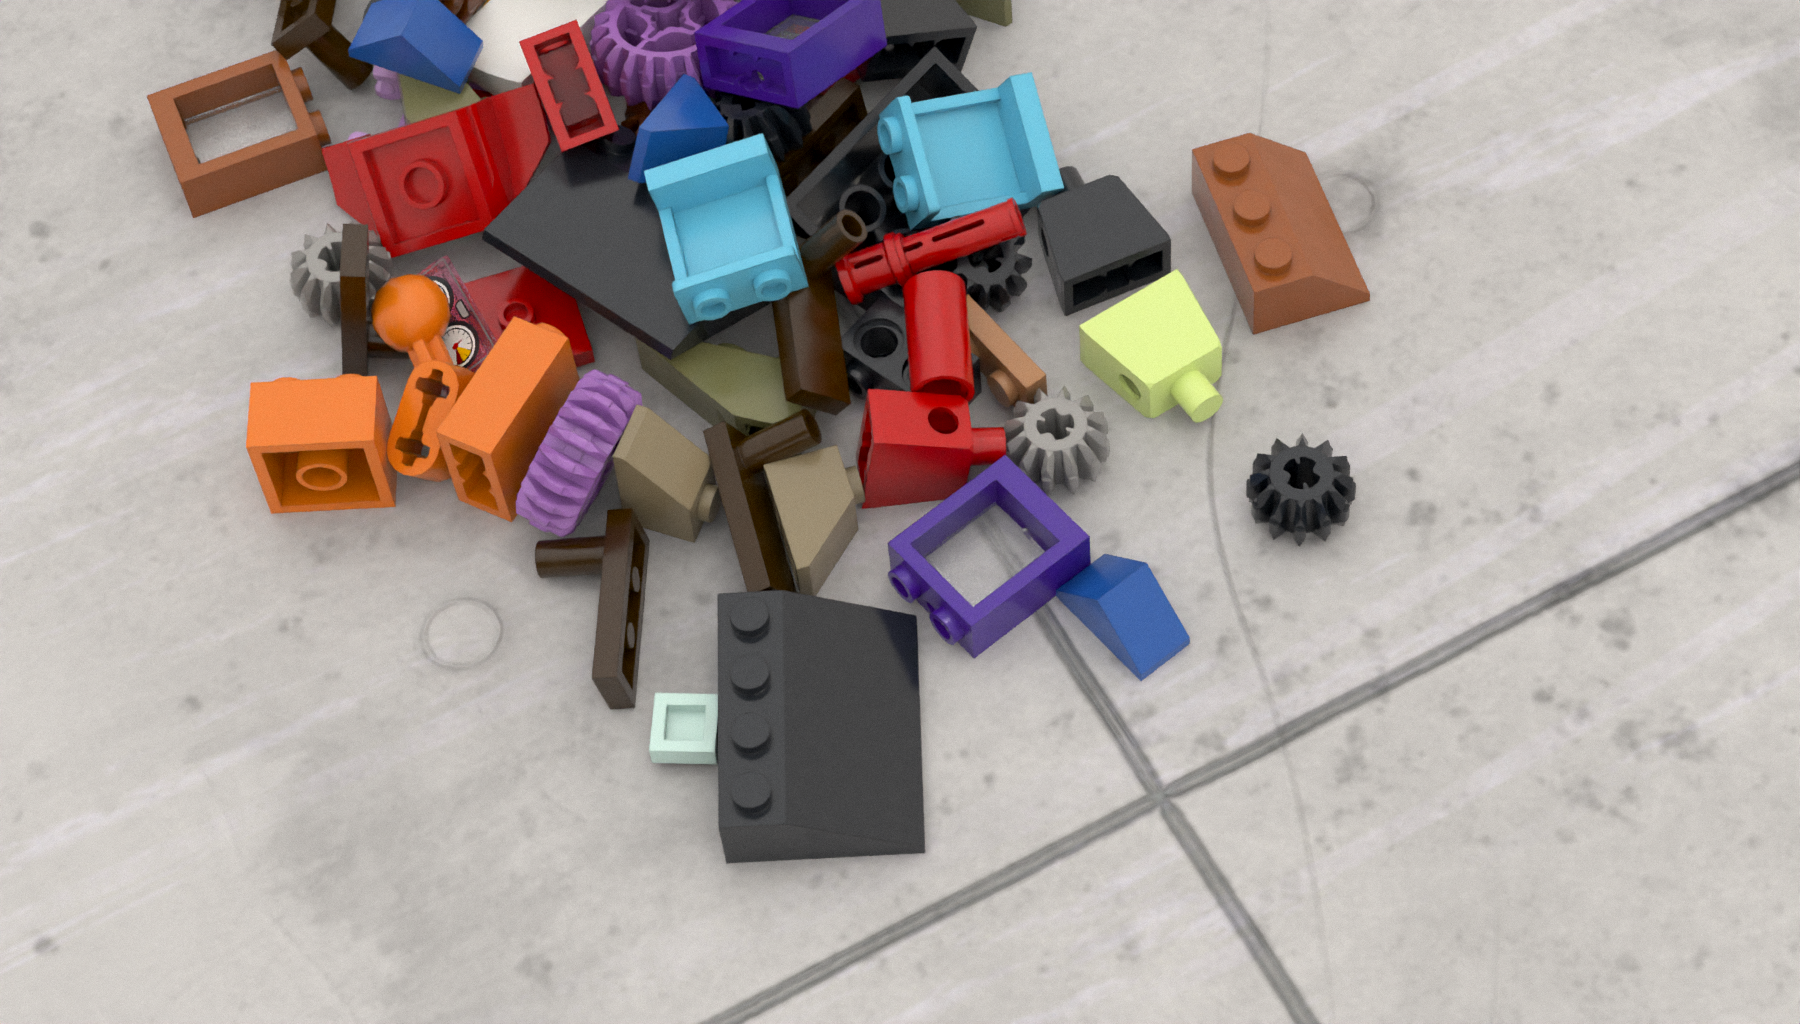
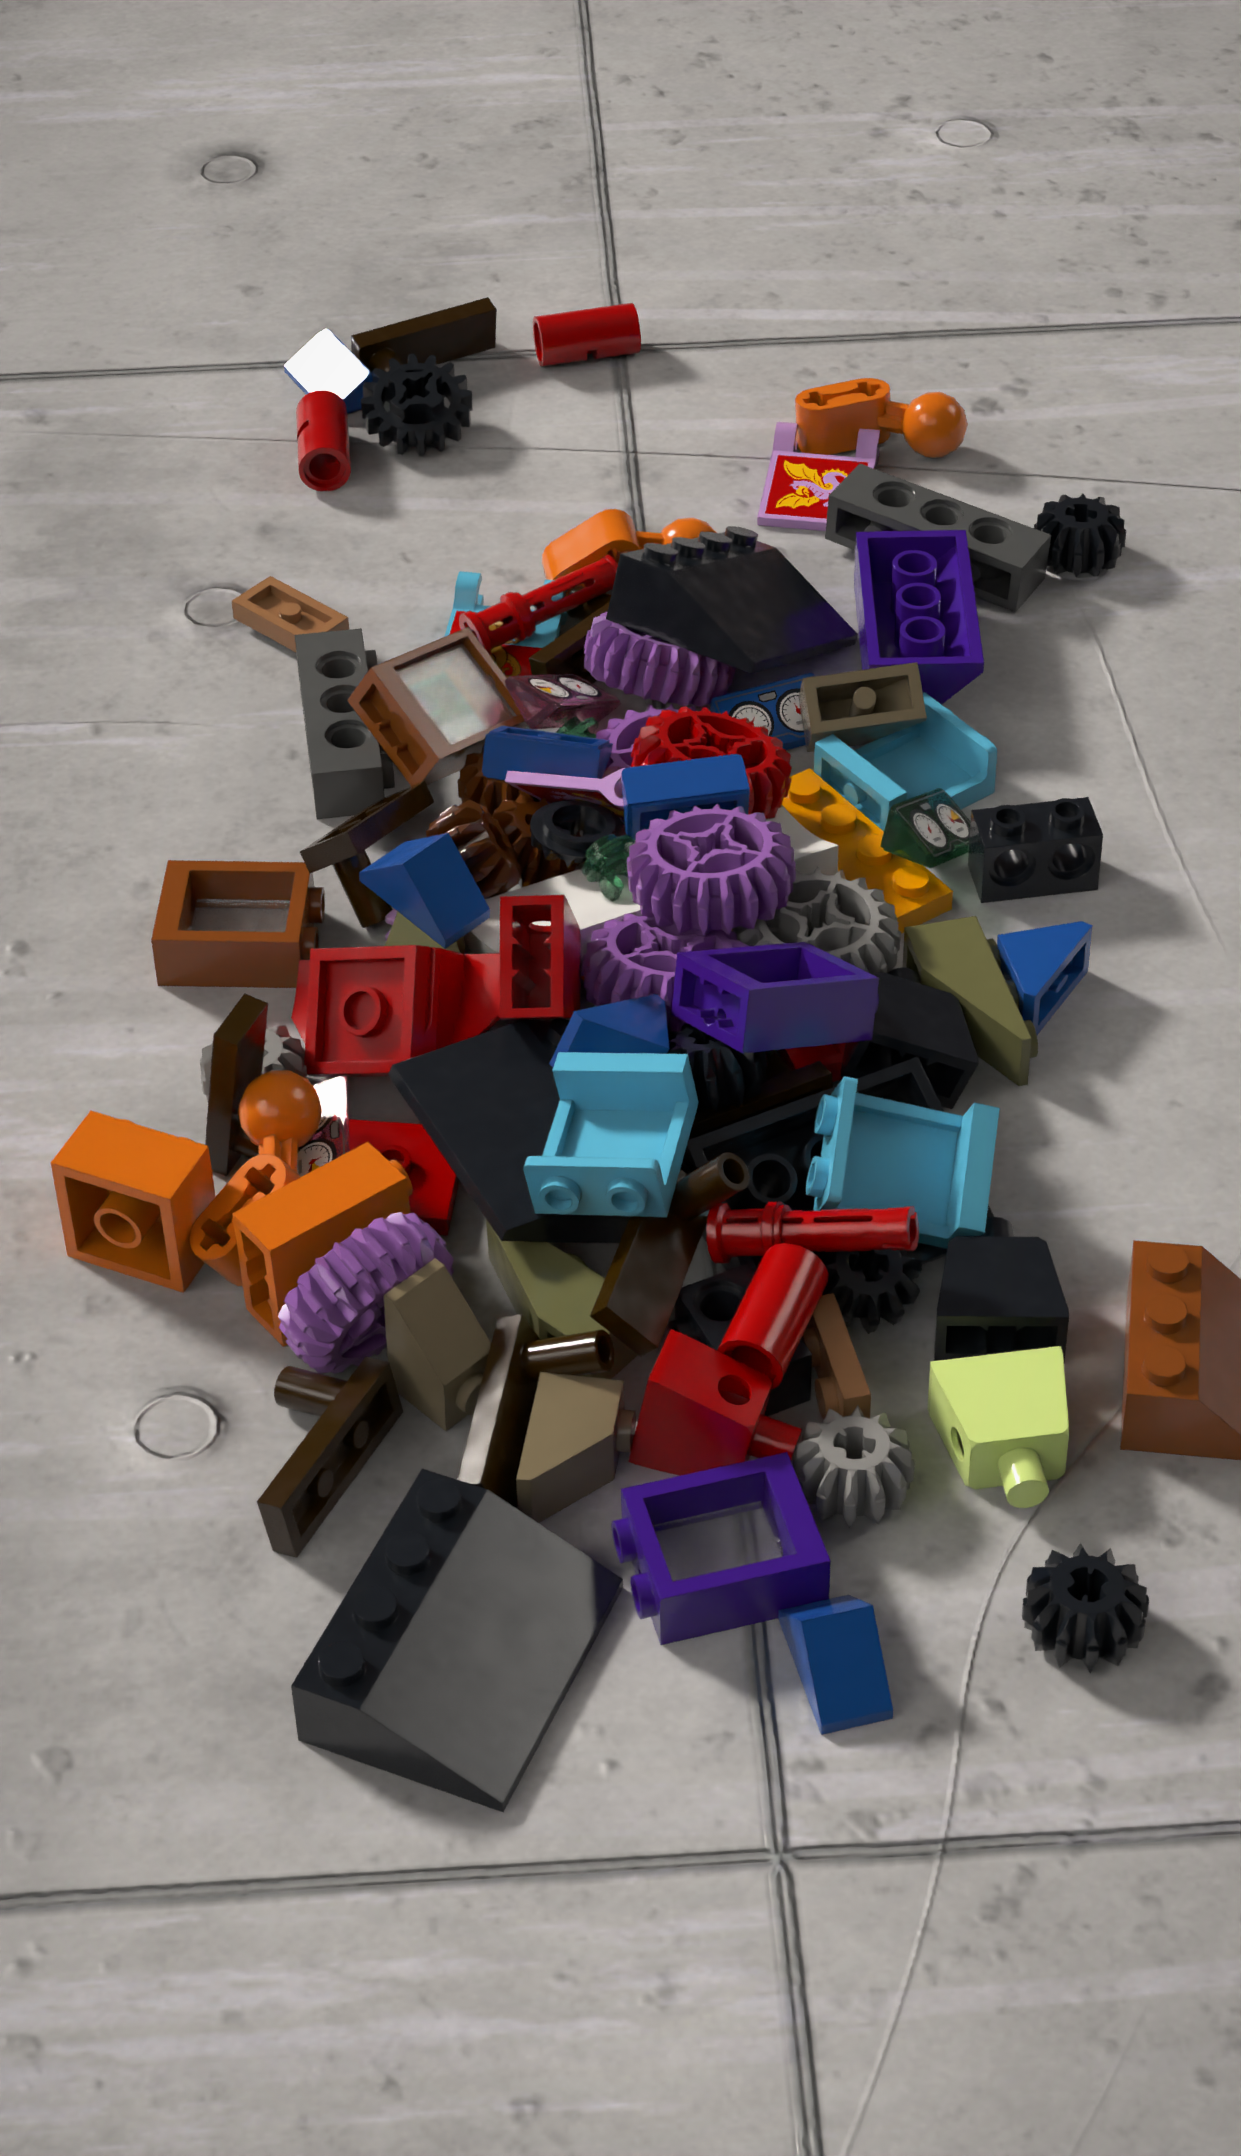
camera: 20 degrees right, 15 degrees down
light aqua plate [649,693,718,764] -> none

